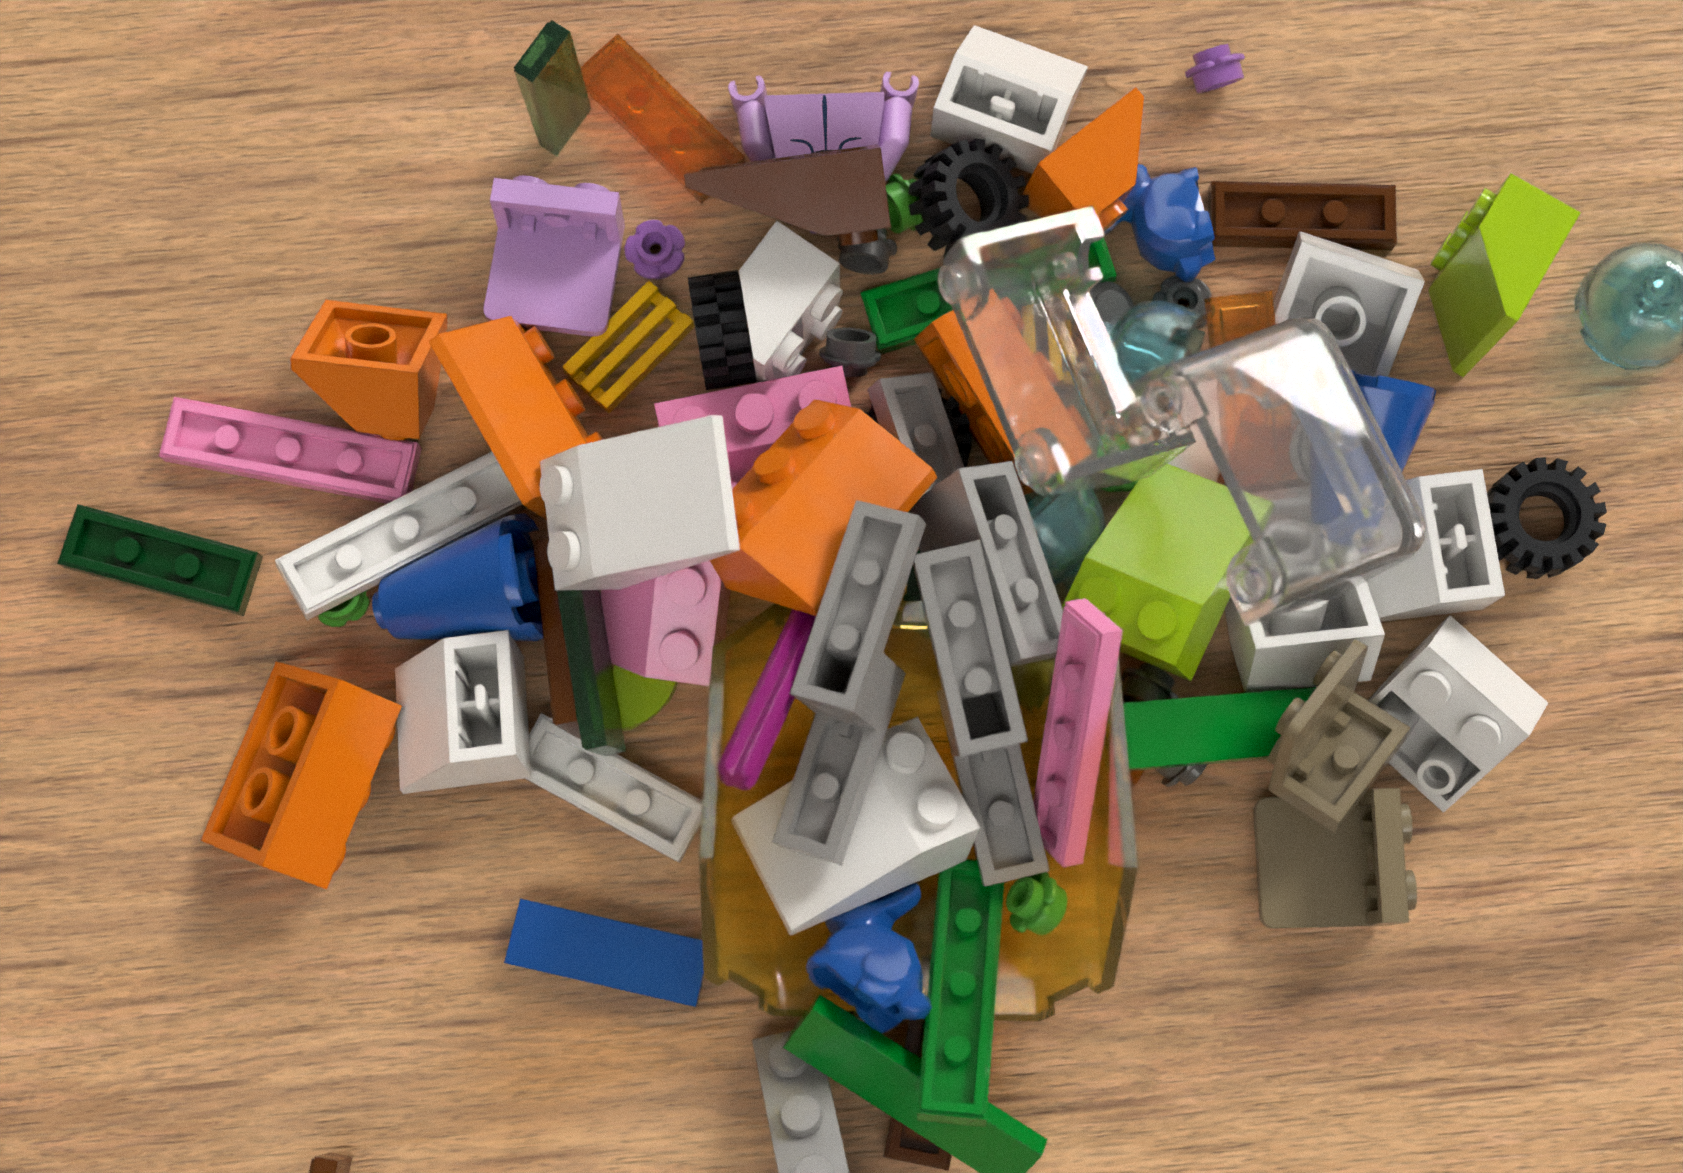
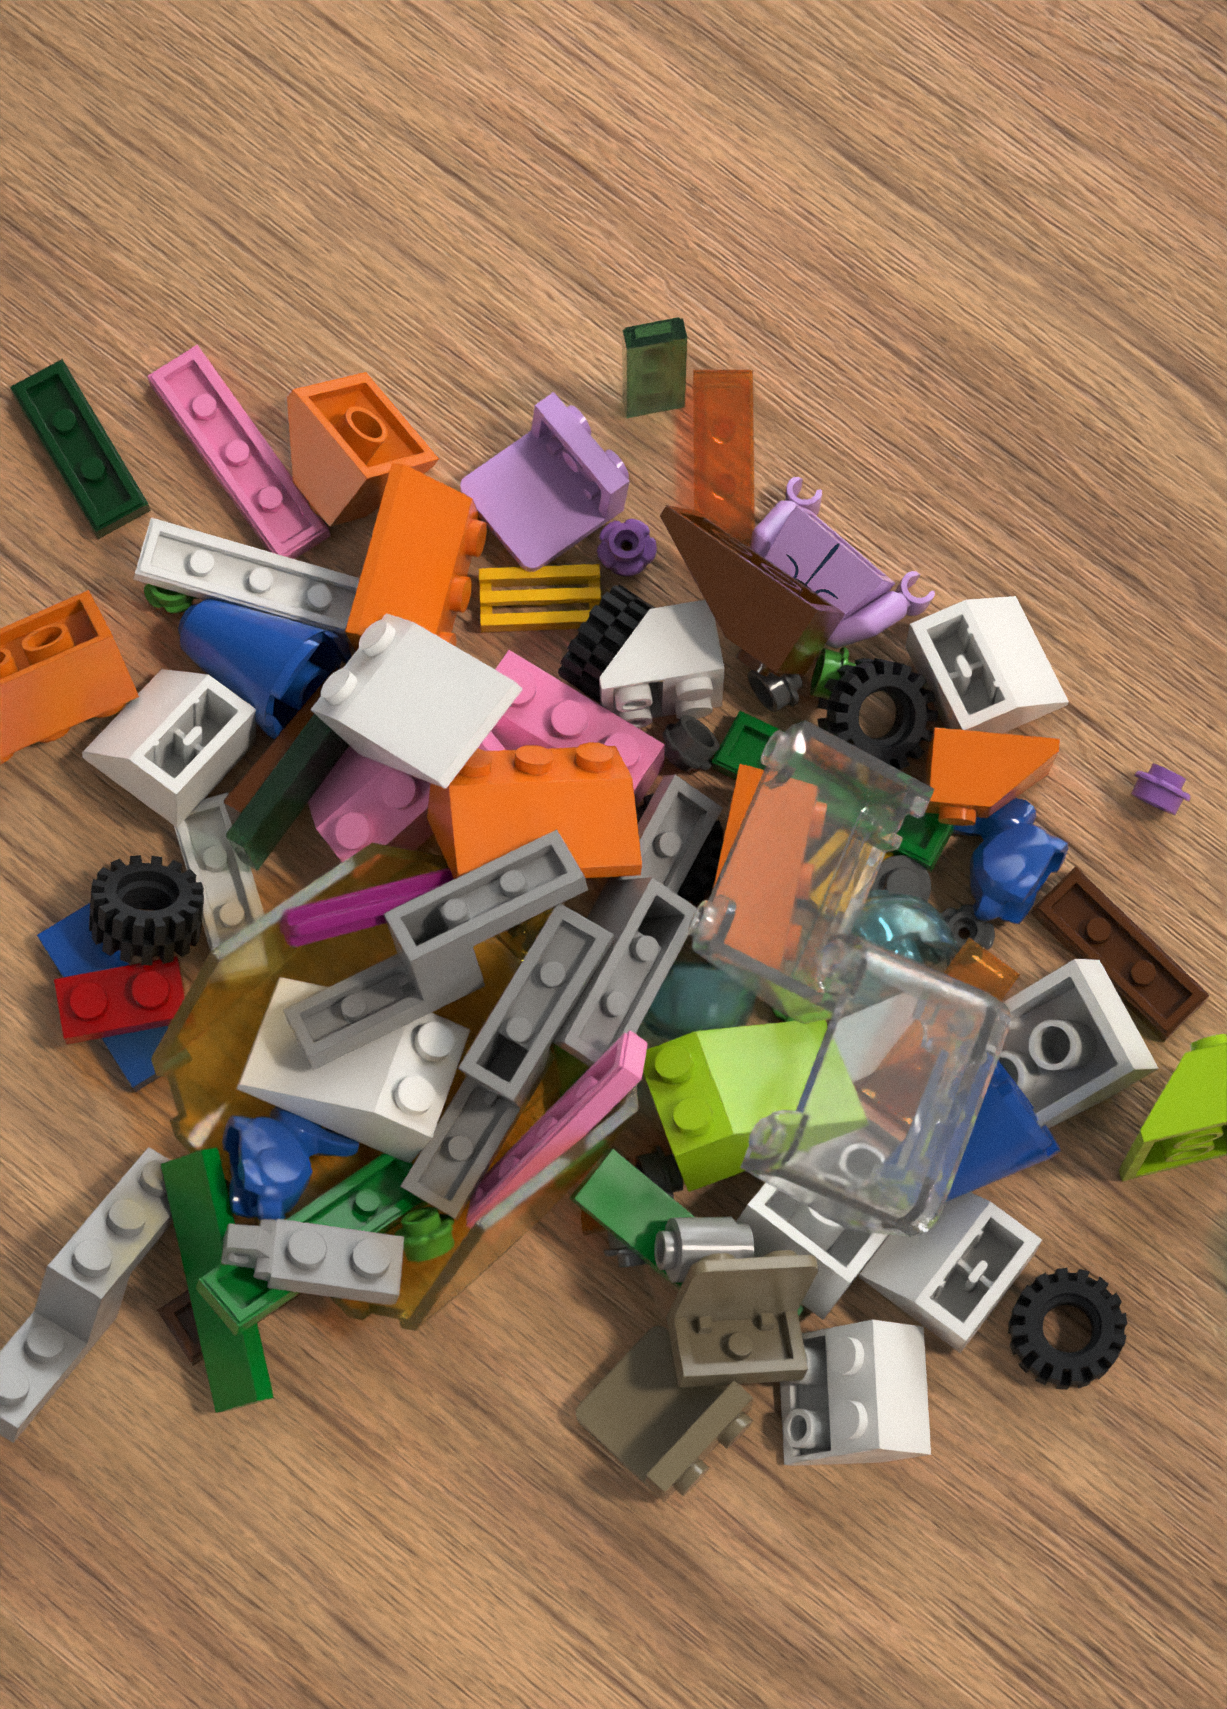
camera: 45 degrees right, 5 degrees down
lime tile [605,665,678,731] -> none
none -> red plate [54,956,190,1045]
none -> black tyre [89,855,204,965]
none -> light grey hinge [221,1219,404,1305]
none -> light grey brick [655,1217,754,1282]

